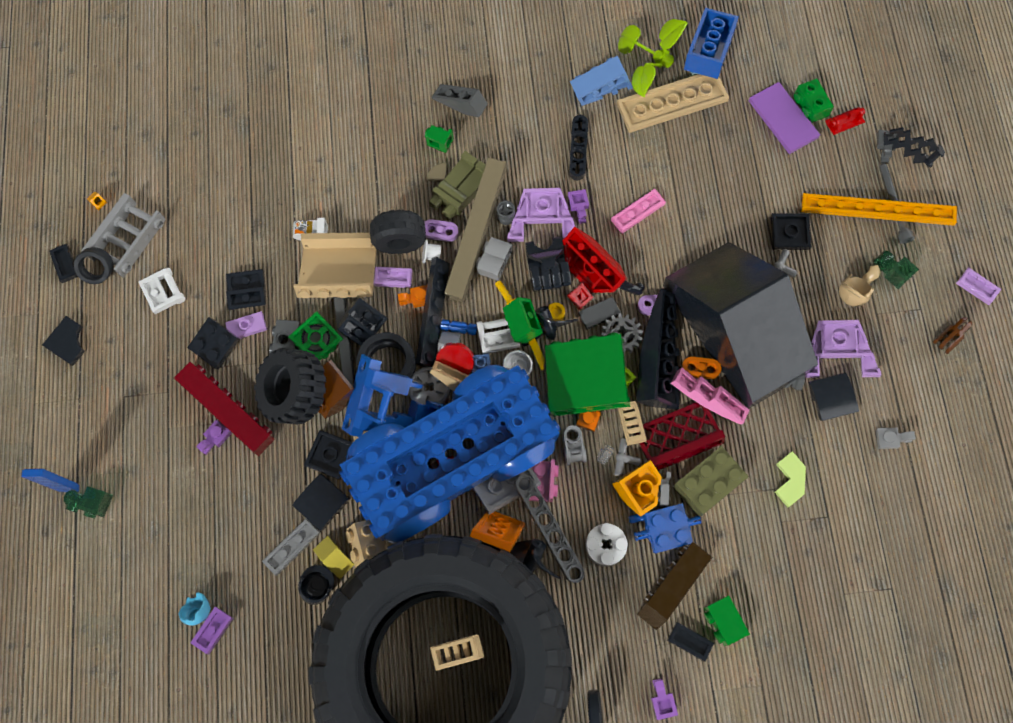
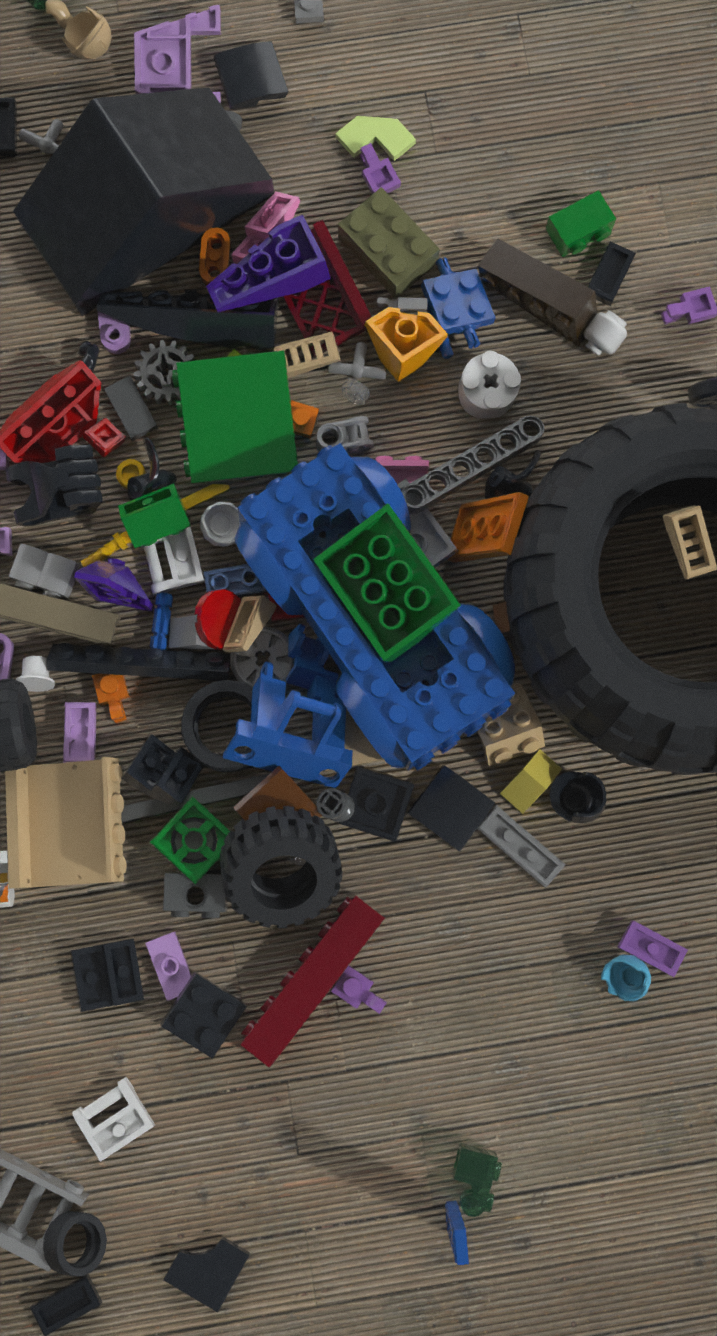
camera: 100 degrees left, 10 degrees up
none -> dark purple wedge [74,558,154,612]
none -> dark purple wedge [206,214,331,312]
none -> green slope [313,503,461,662]
none -> dark grey wheel [316,788,355,822]
none -> medium lavender plate [360,143,401,194]
none -> white head [583,310,627,356]

